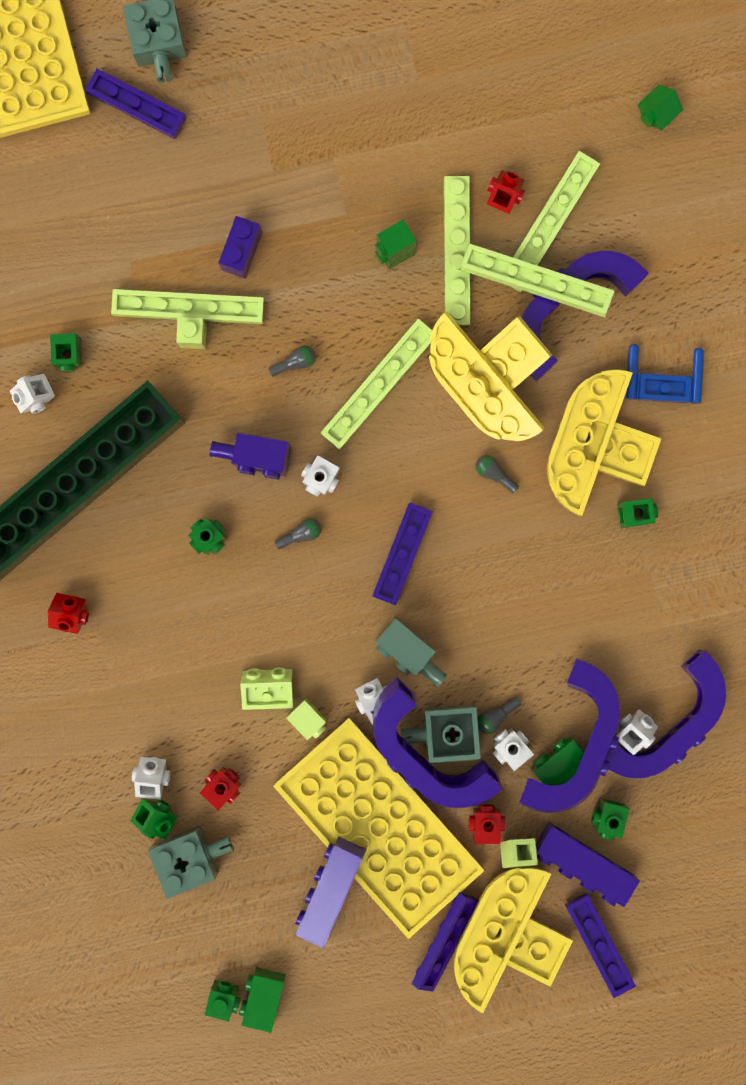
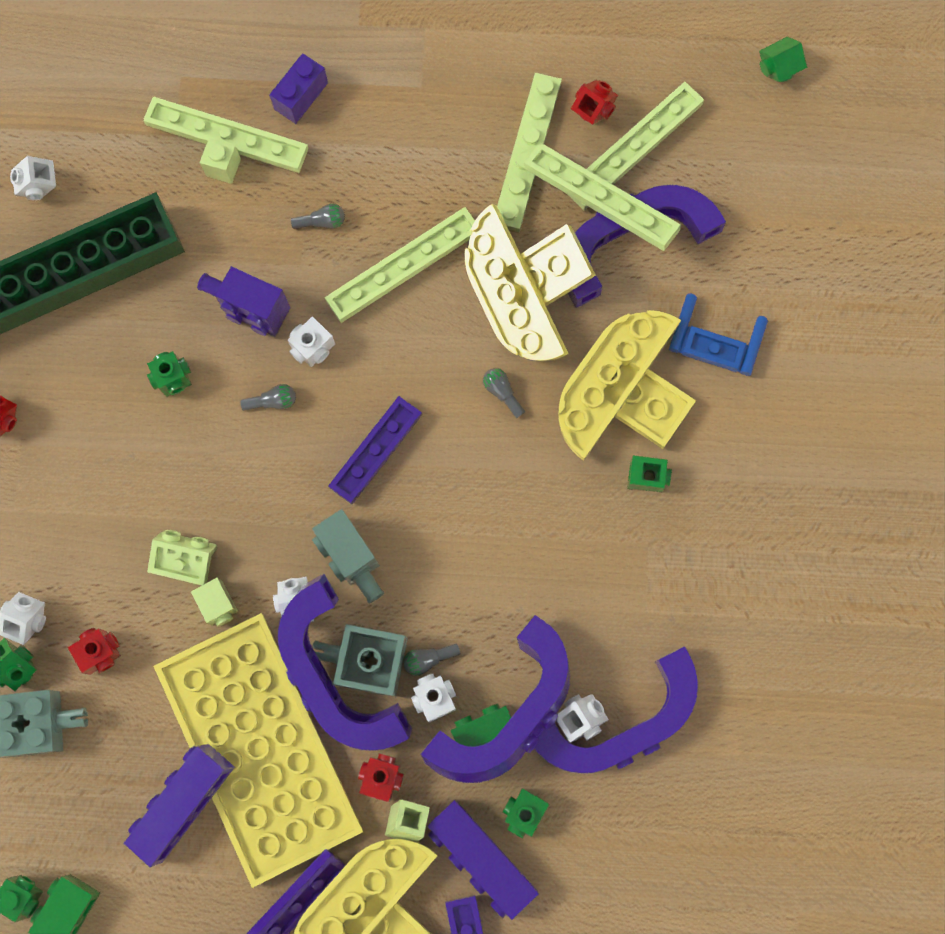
camera: 25 degrees right, 10 degrees down
green brick [50,333,81,373] -> none
green brick [375,219,416,269] -> none

